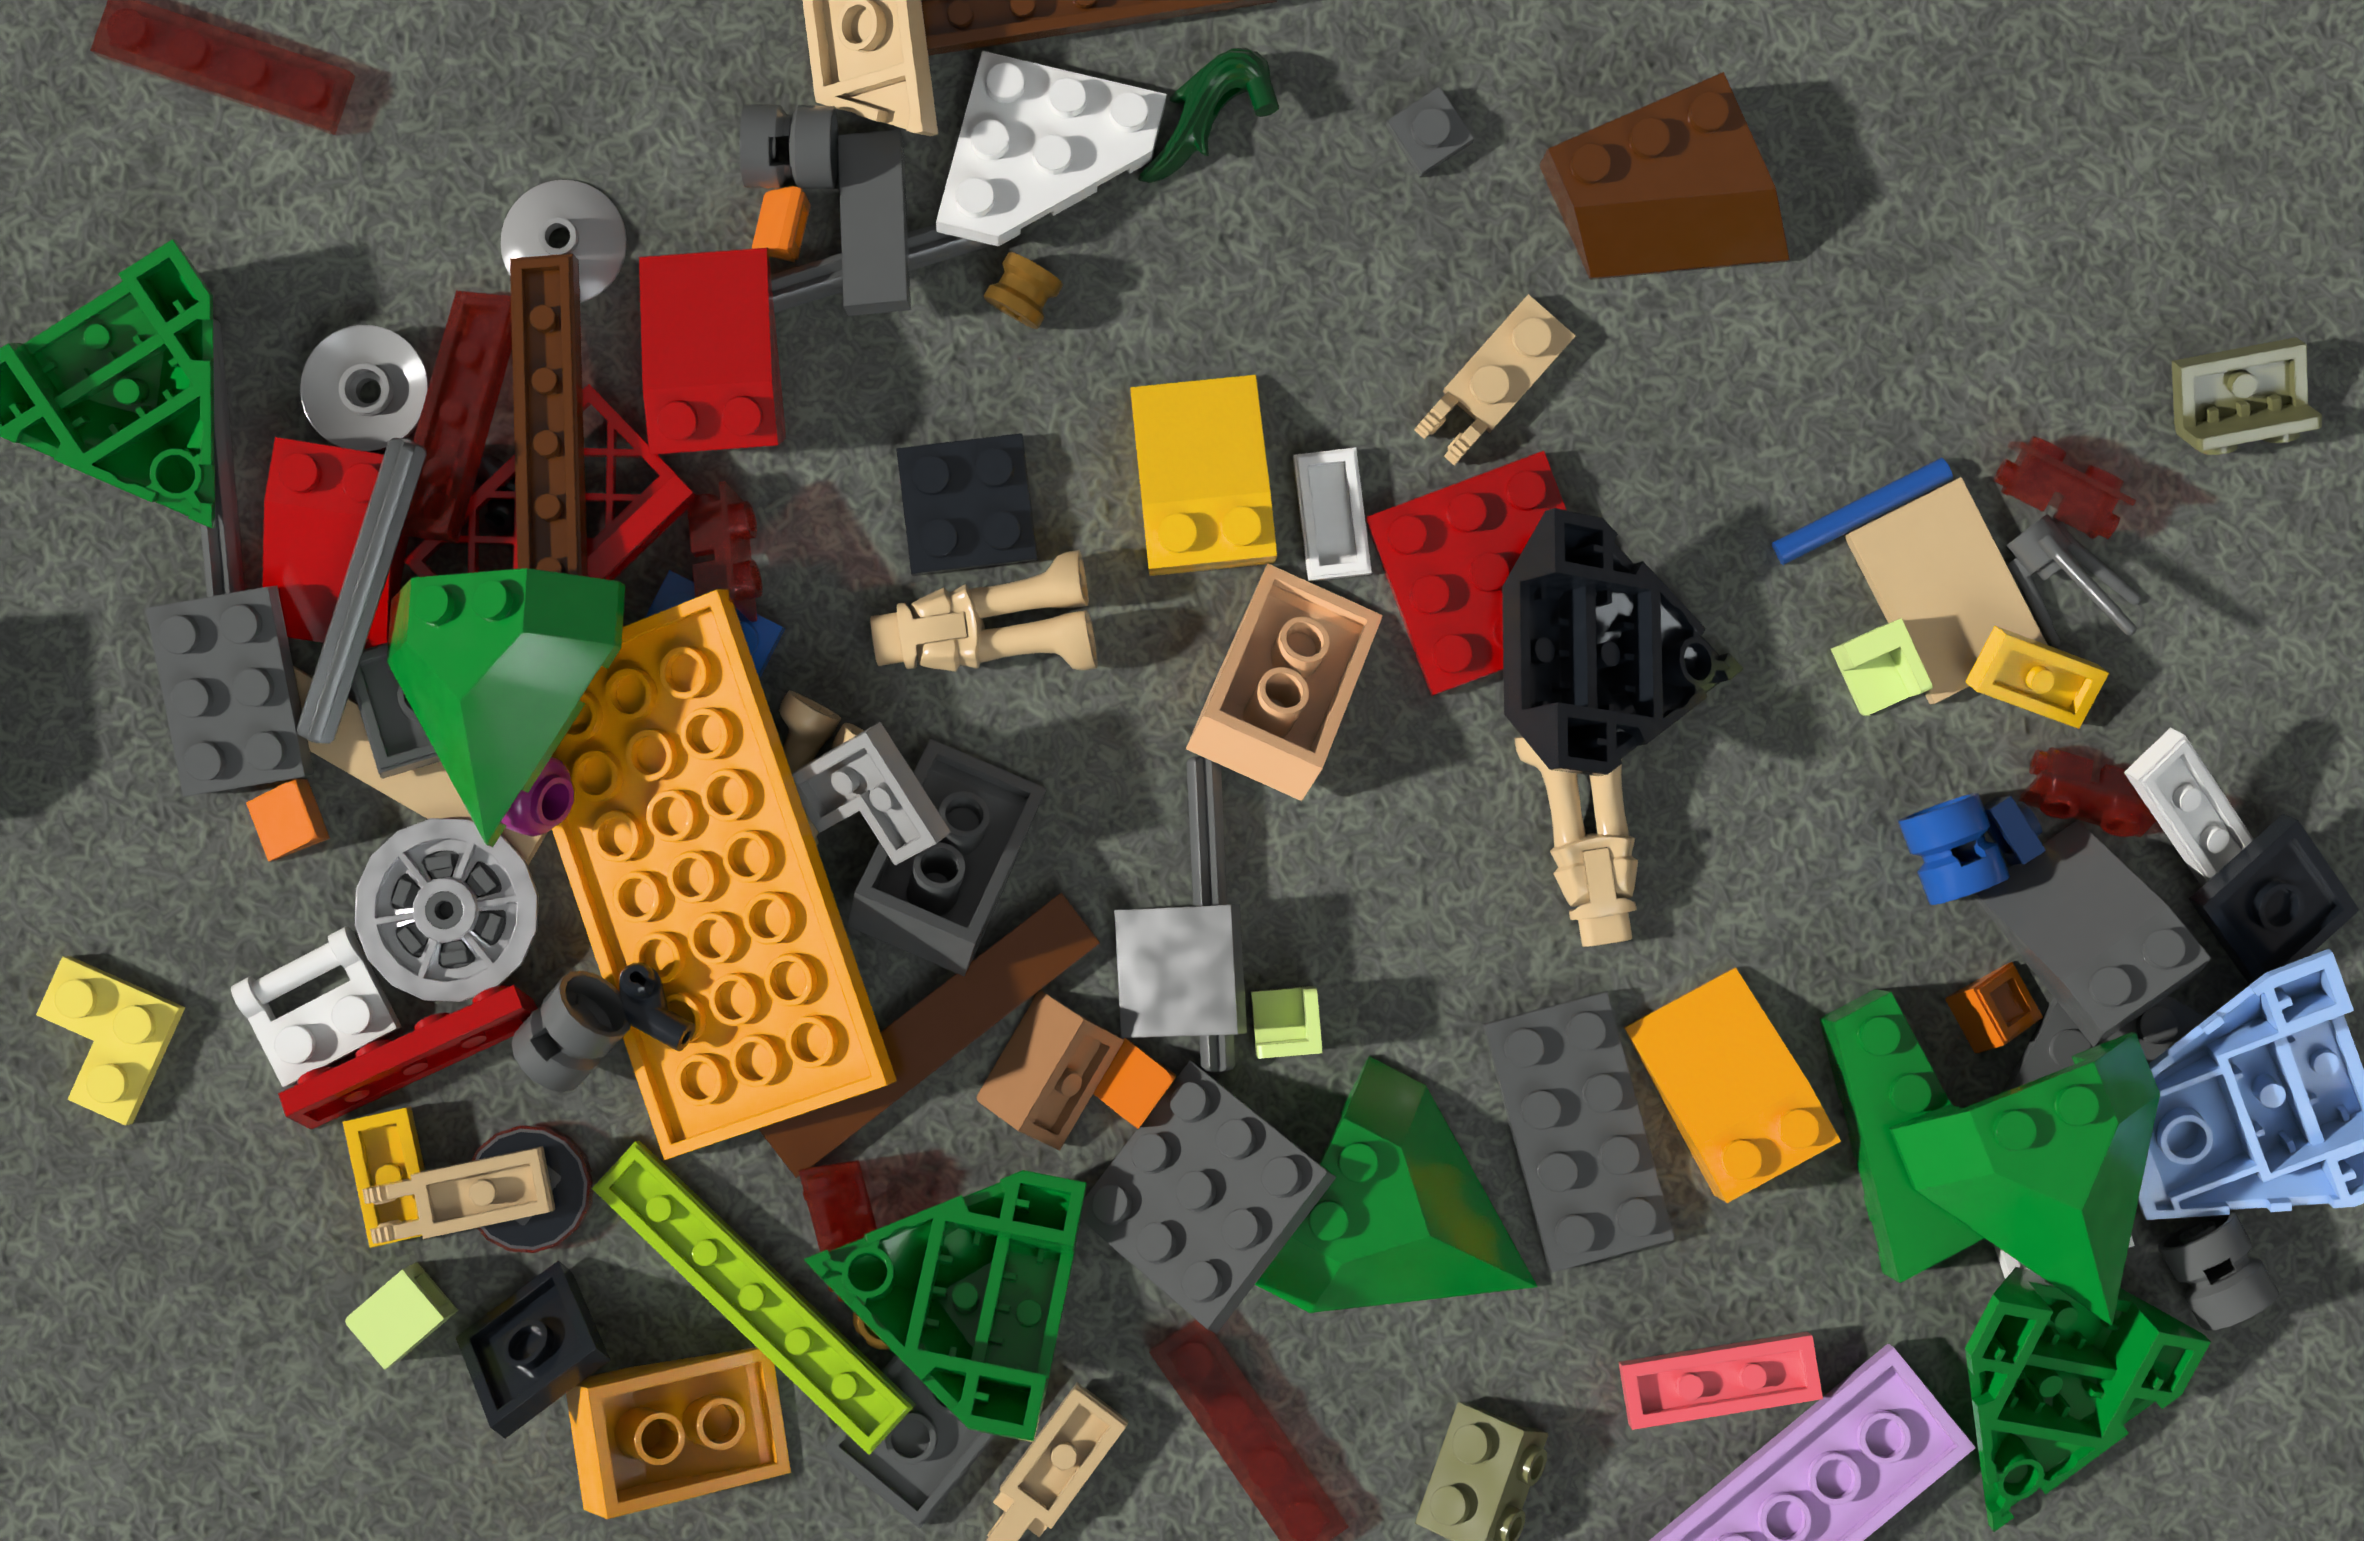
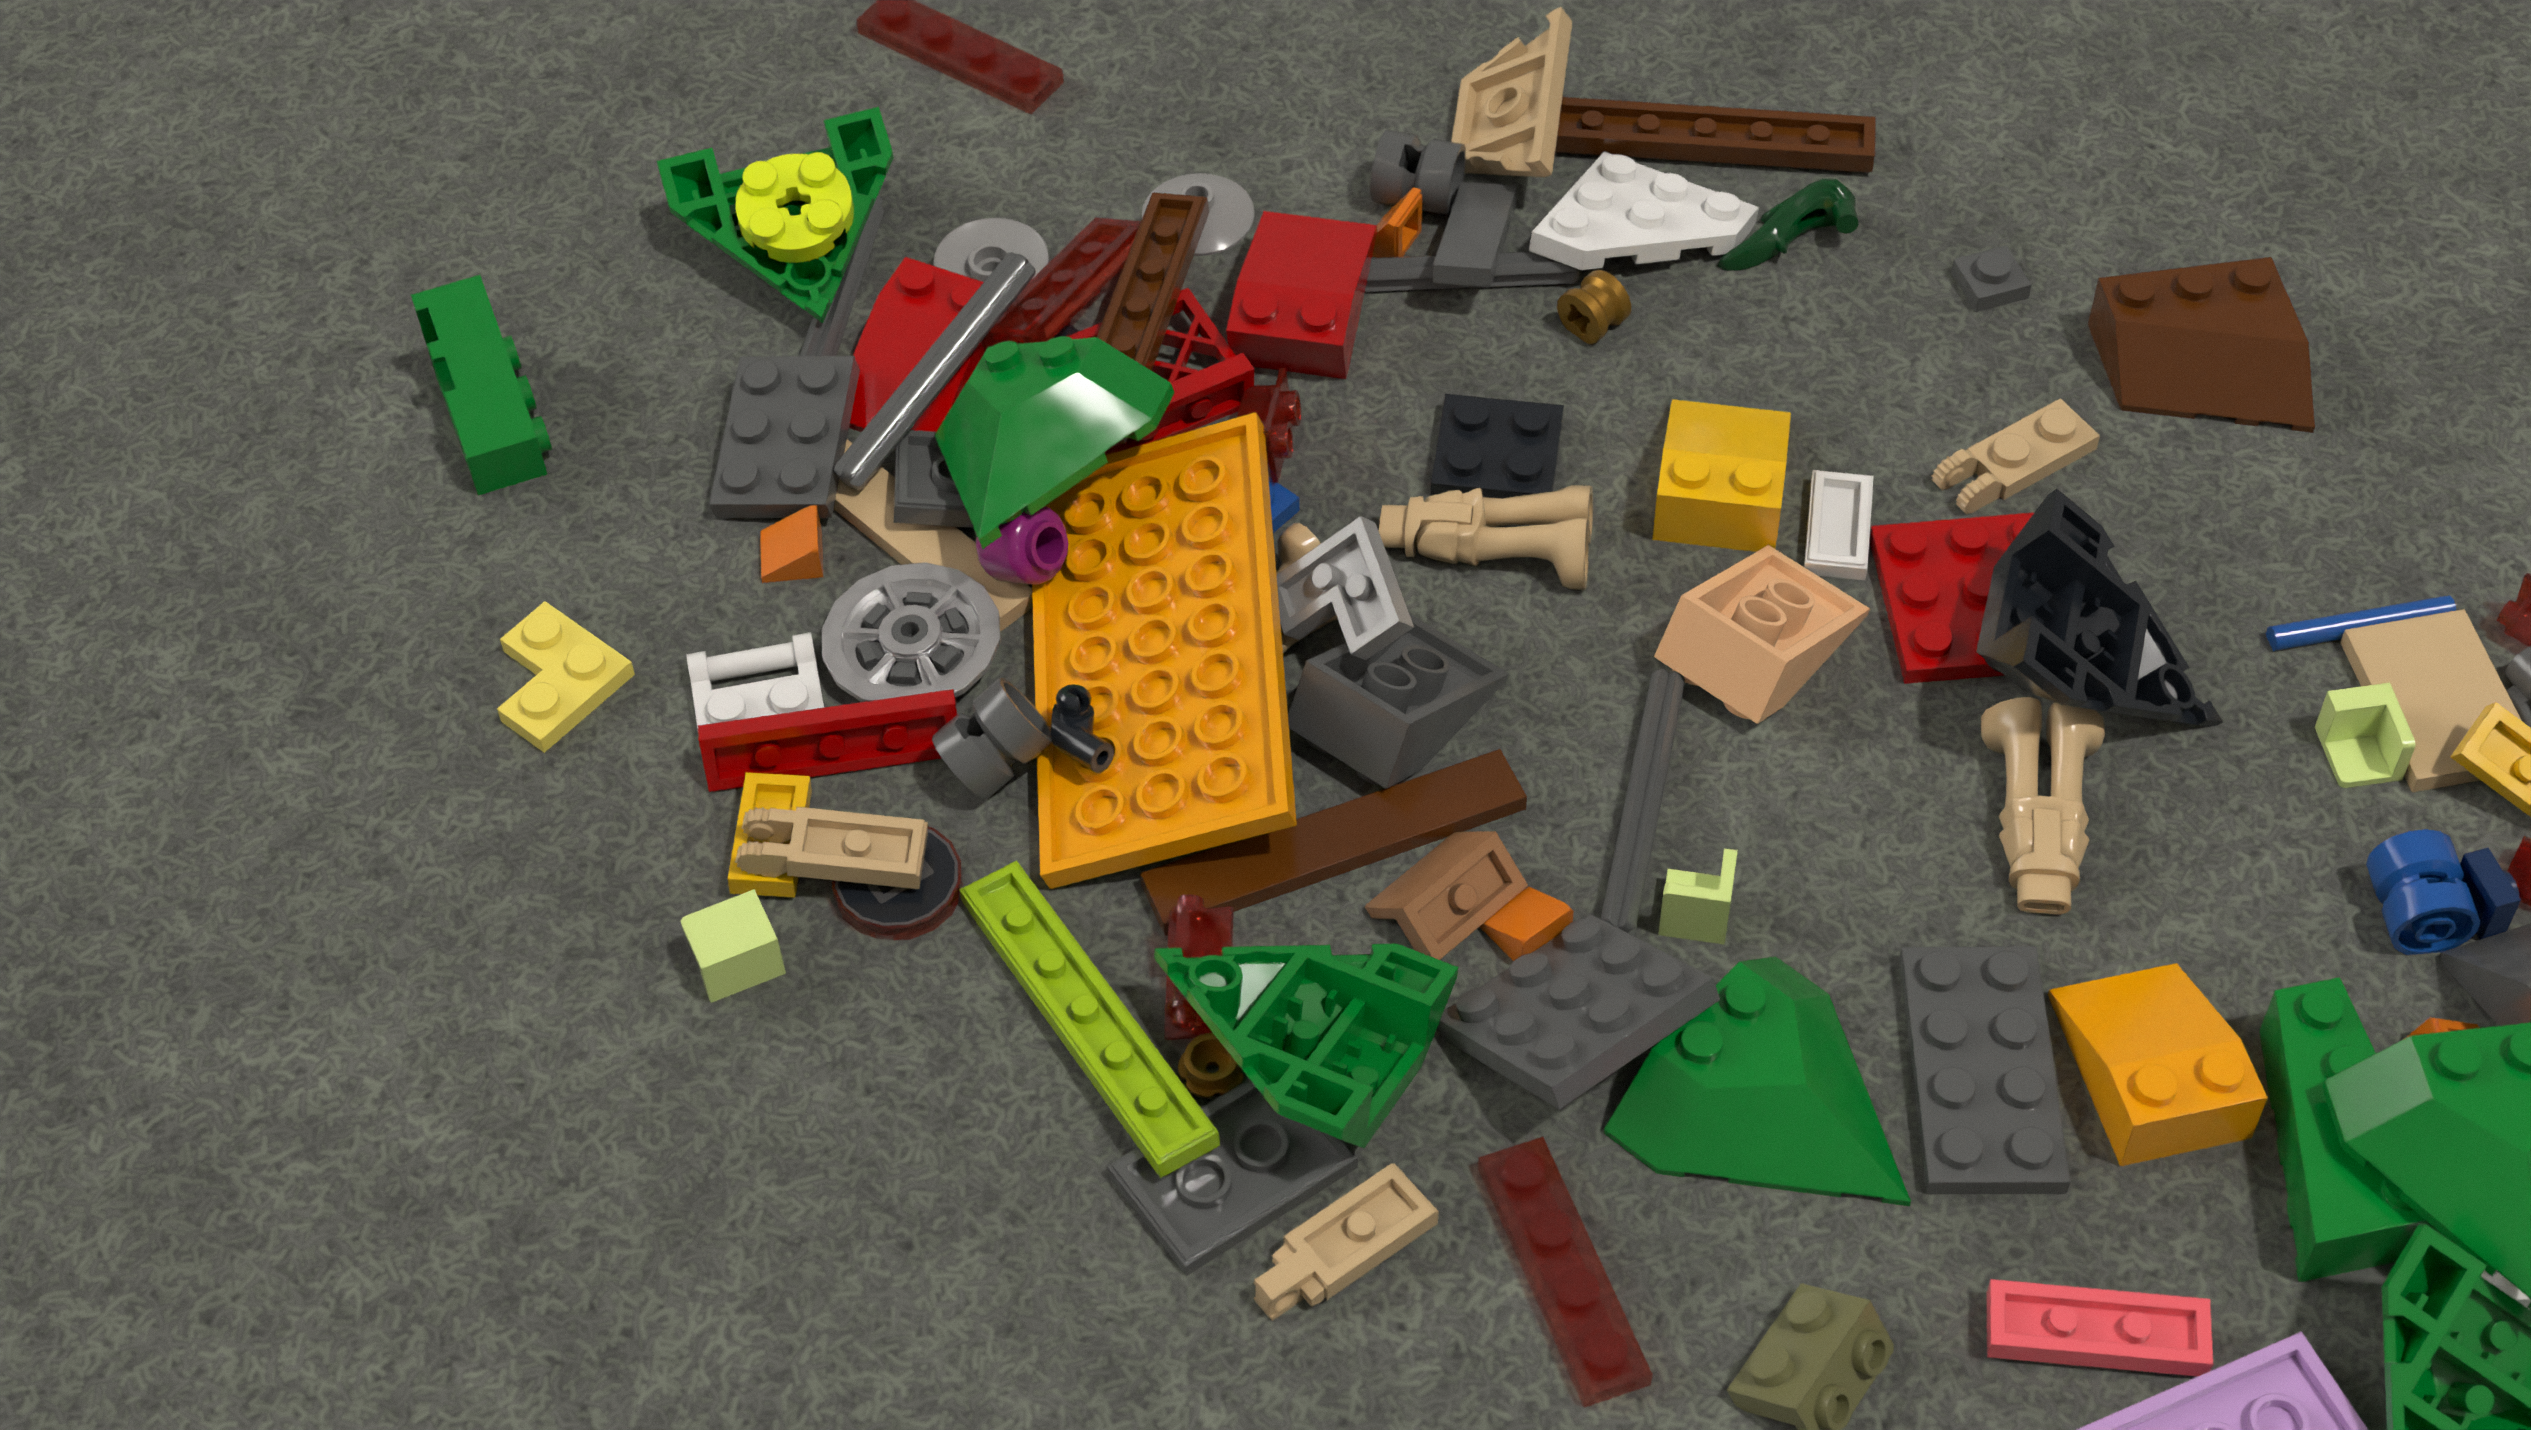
camera: 20 degrees right, 35 degrees down
black plate [455,1260,610,1439] -> none
light orange slope [566,1347,791,1519] -> none
tile [1114,904,1247,1038] -> none
none -> neon yellow plate [735,153,854,263]

